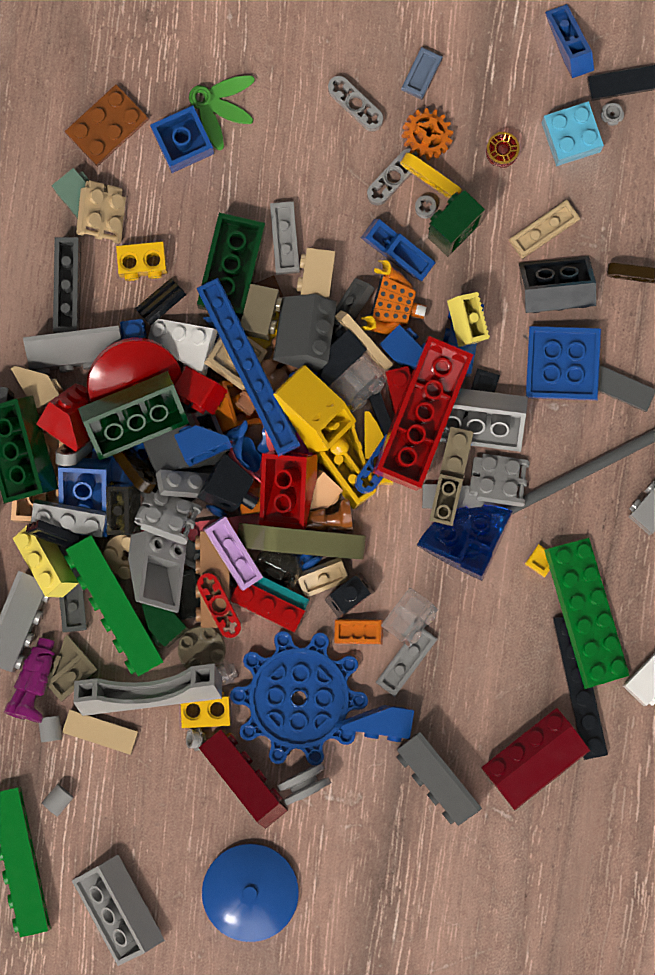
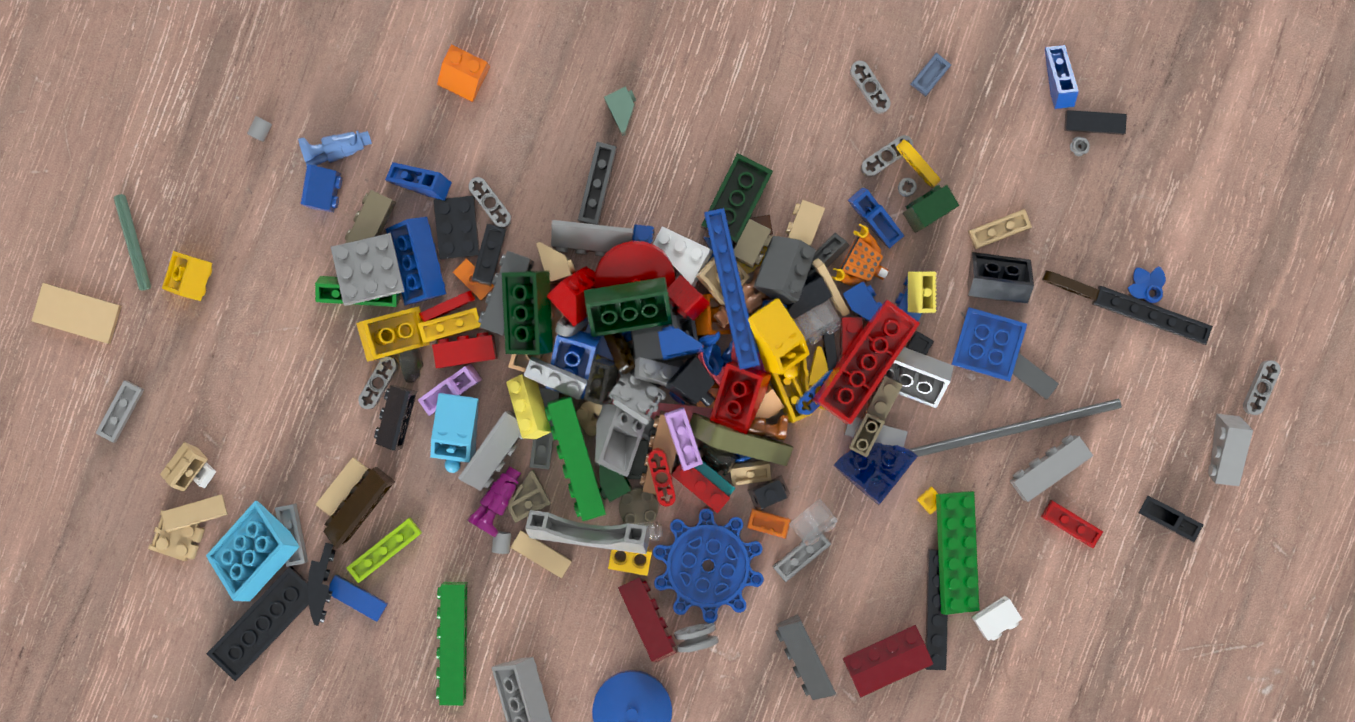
camera: 10 degrees right, 5 degrees up
black tile [26,520,81,548] -> none
light grey beam [42,784,74,817] -> none
dark orange plate [64,84,149,167] -> none
tan plate [76,180,126,244] -> none
yellow brick [116,242,167,281] -> none
black tile [135,278,186,325] -> none
blue brick [150,105,214,173] -> none
light grey plate [186,727,206,751] -> none
bright green plant [189,76,255,150] -> none
light grey plate [270,201,300,275] -> none
blue slope [334,705,414,742] -> none
orange gear [401,108,453,160] -> none
light grey plate [469,454,530,507] -> none
clear red wheel [486,132,520,168] -> none
medium azure brick [541,101,604,166] -> none

